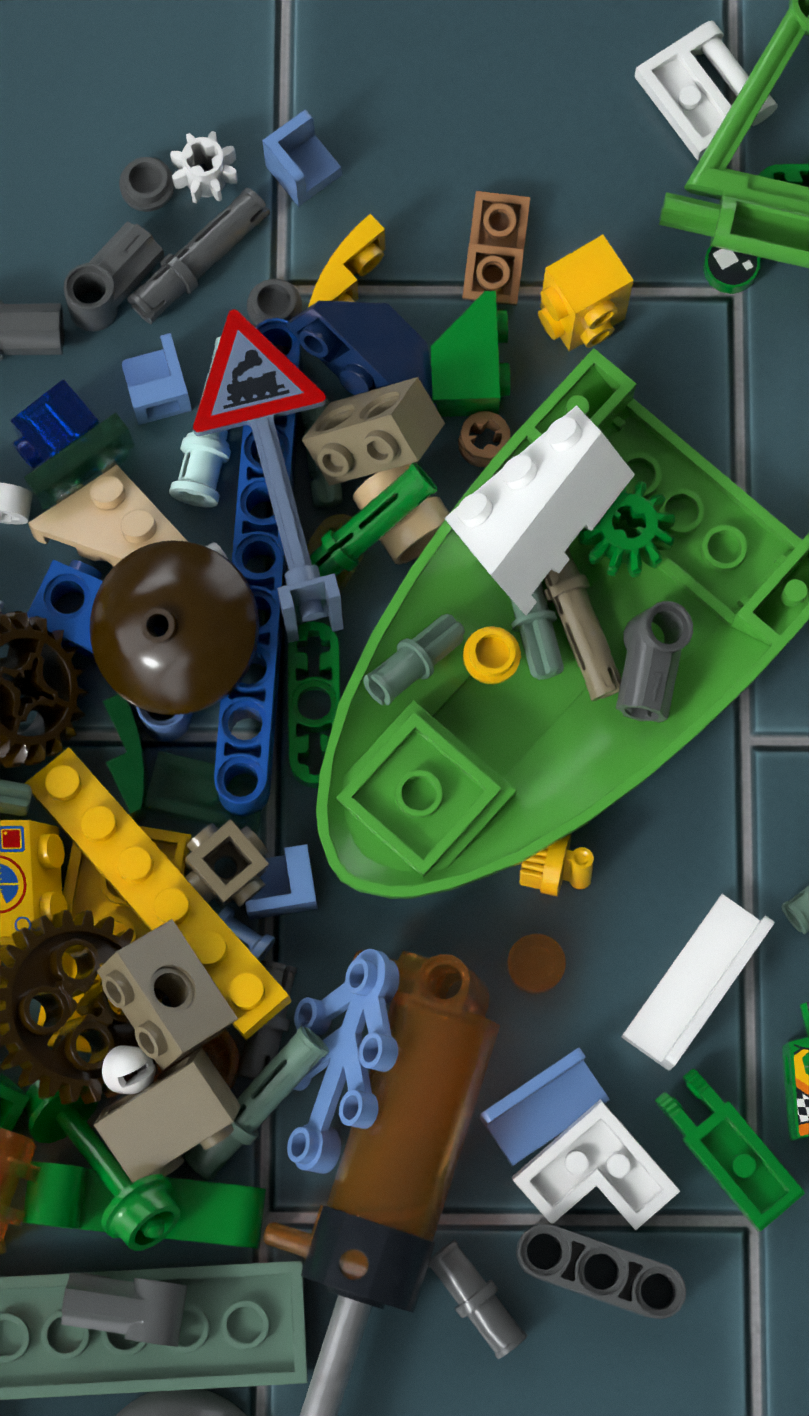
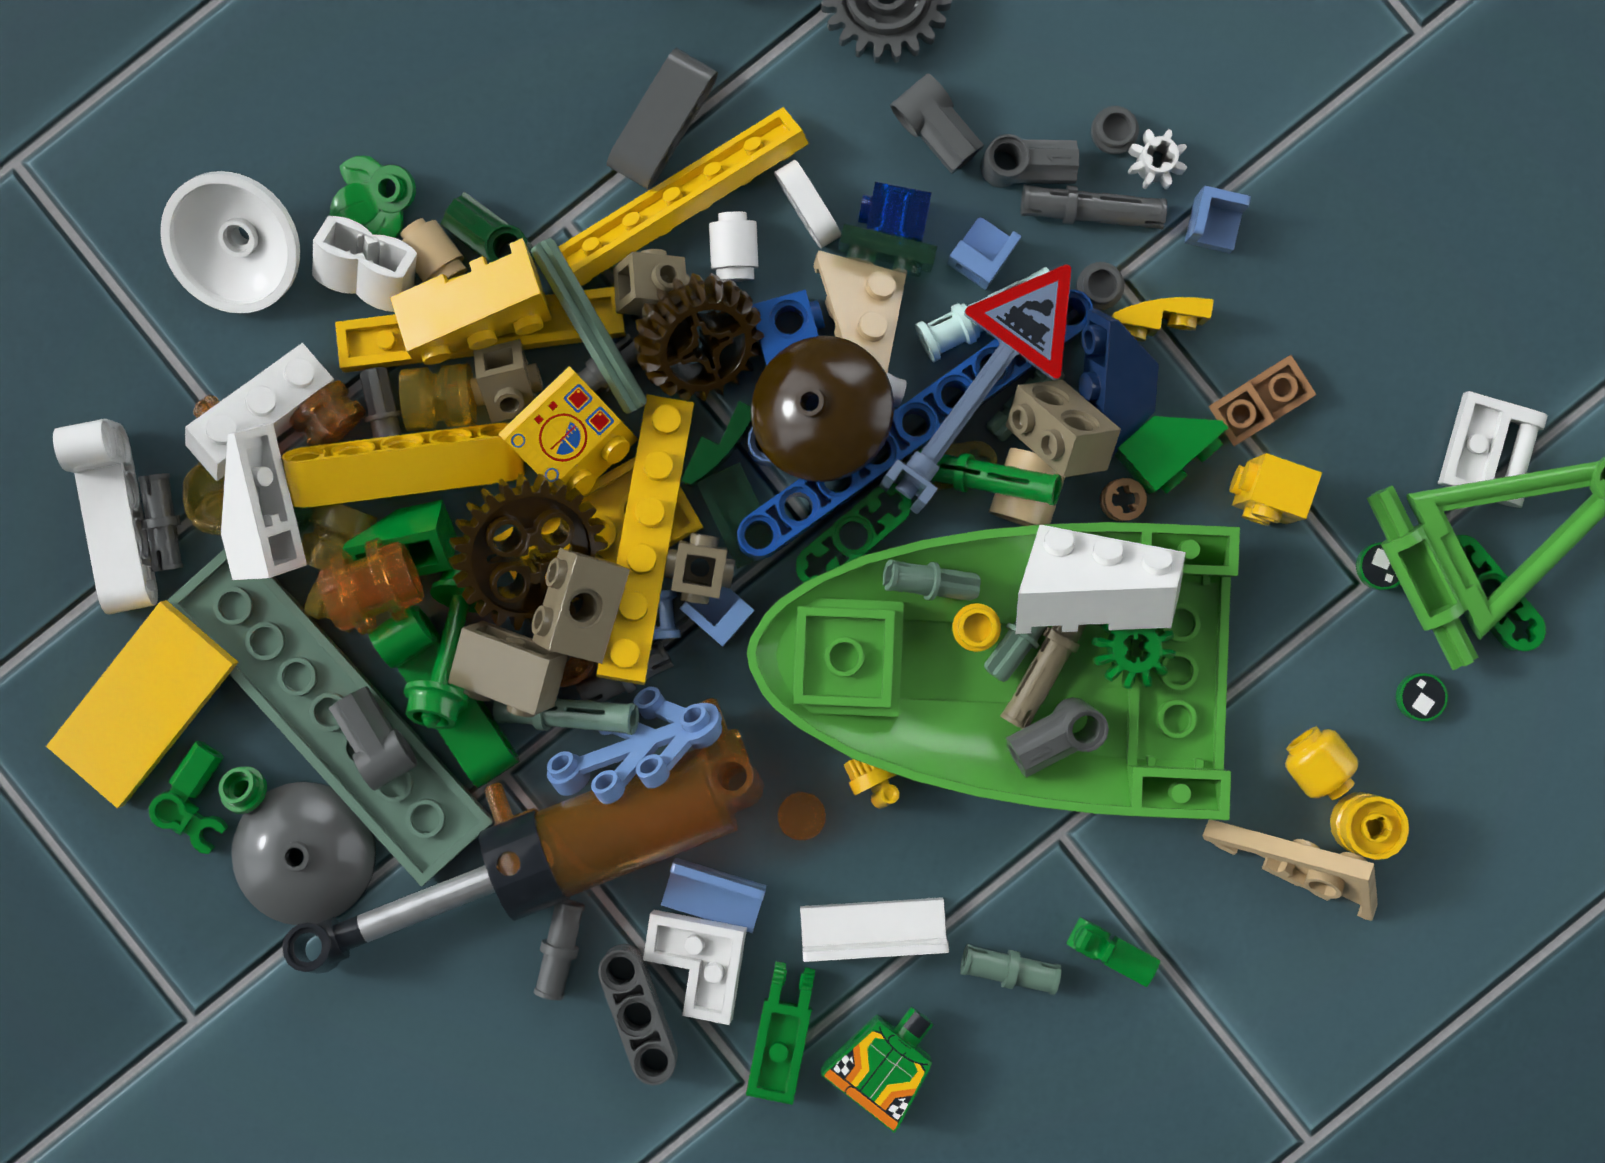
camera: 55 degrees right, 10 degrees up
white hinge [102,1045,156,1095] -> none

